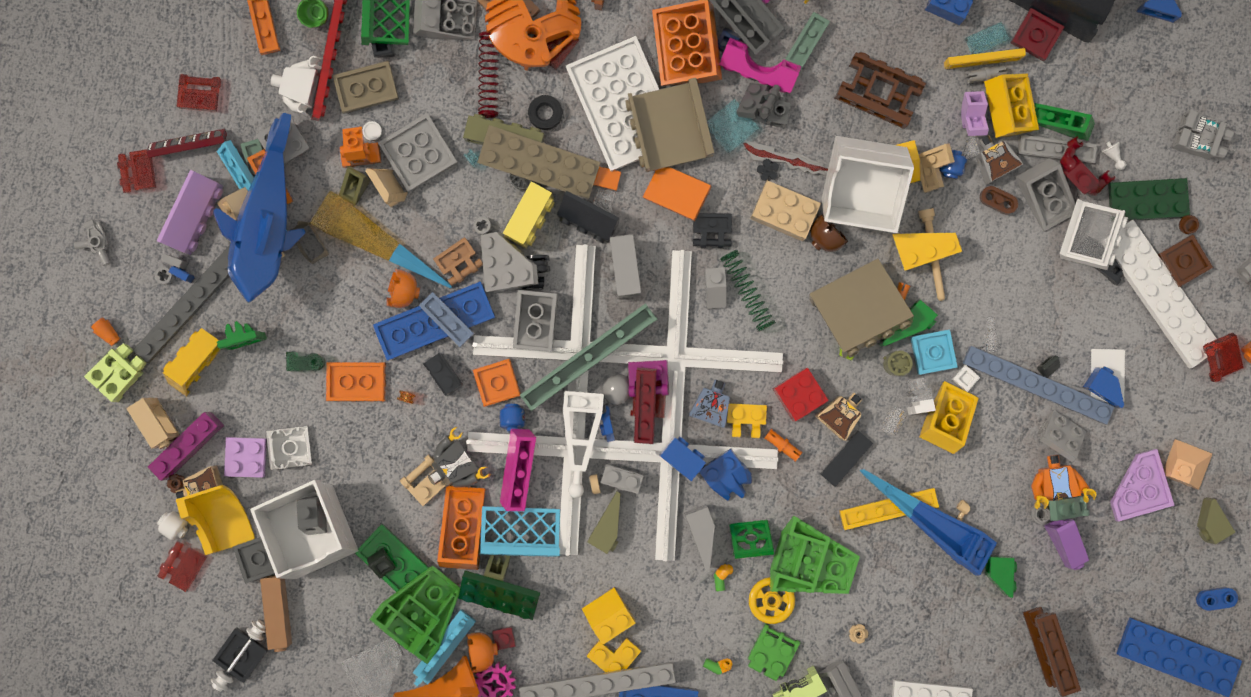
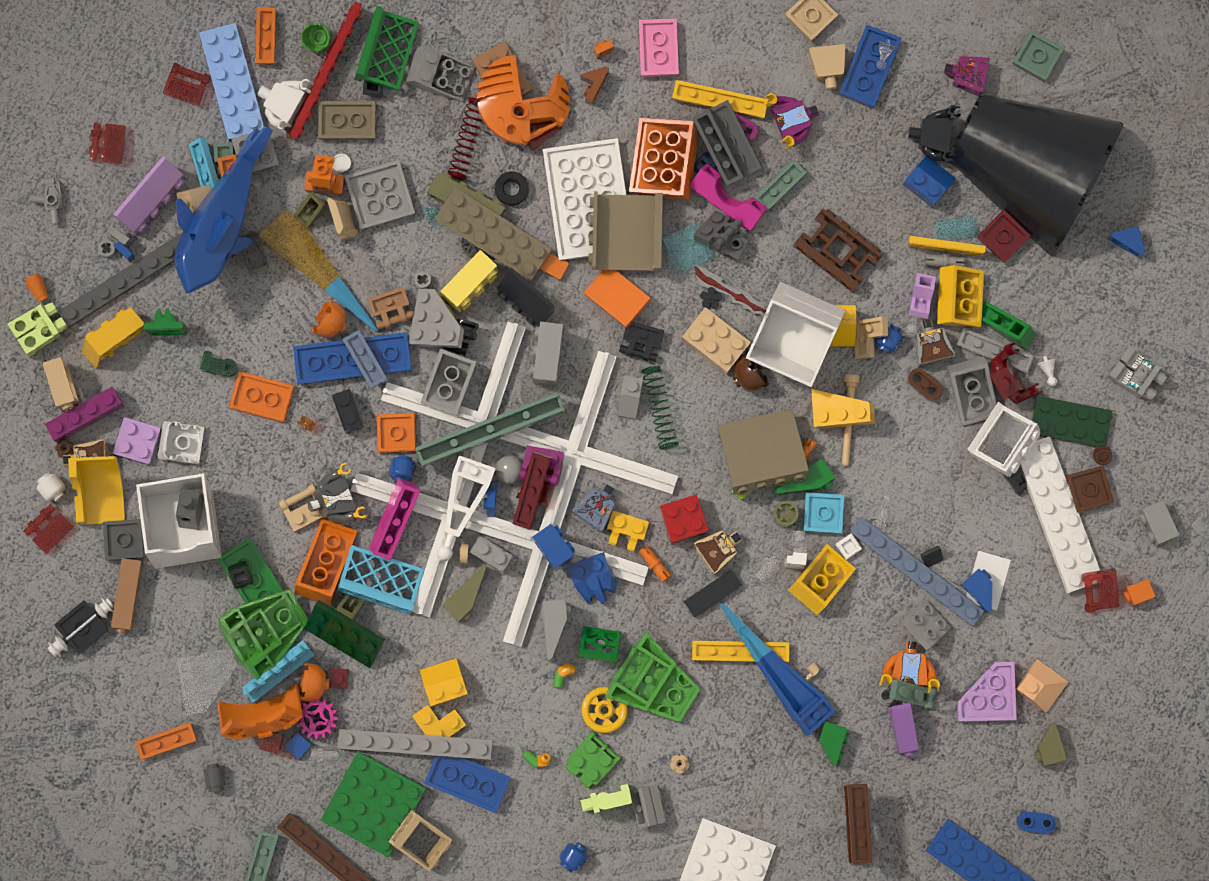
camera: 15 degrees right, 5 degrees down
dark red tile [146,129,227,158] -> none
none -> light blue plate [199,23,264,141]

